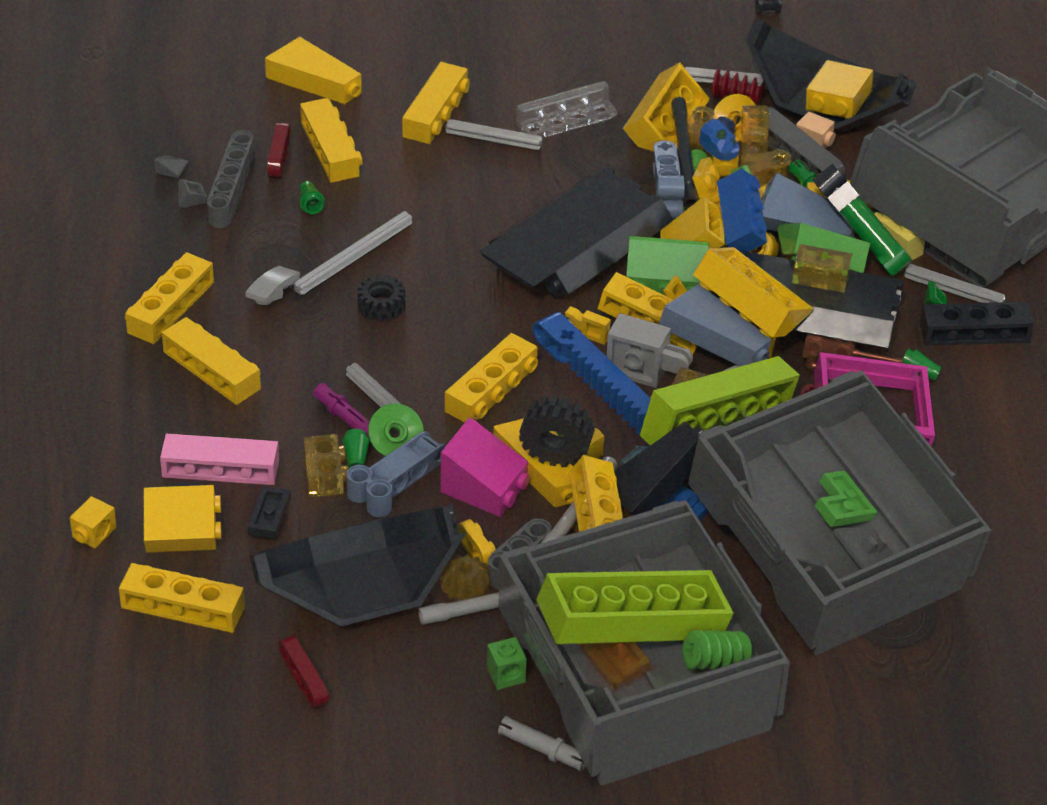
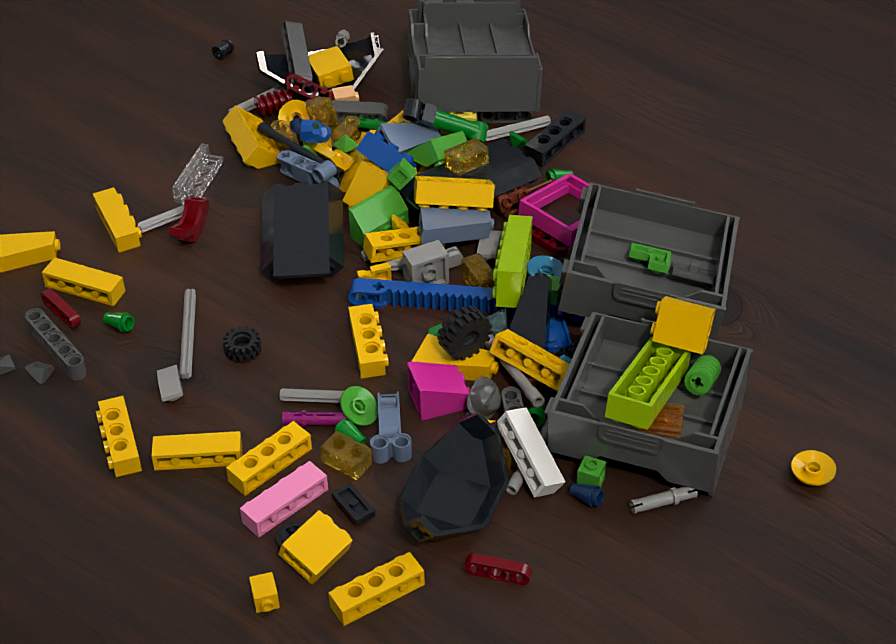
camera: 45 degrees left, 0 degrees up
none -> dark red arch [169,196,209,242]
none -> yellow brick [226,421,312,496]
none -> dark grey beam [282,21,312,87]
none -> dark red beam [285,74,334,100]
none -> light grey pin [335,29,350,47]
none -> bright green brick [386,157,417,190]
none -> dark grey piece [467,376,501,420]
none -> white brick [497,408,565,498]
none -> dark blue cone [570,483,605,507]
none -> yellow brick [650,296,716,354]

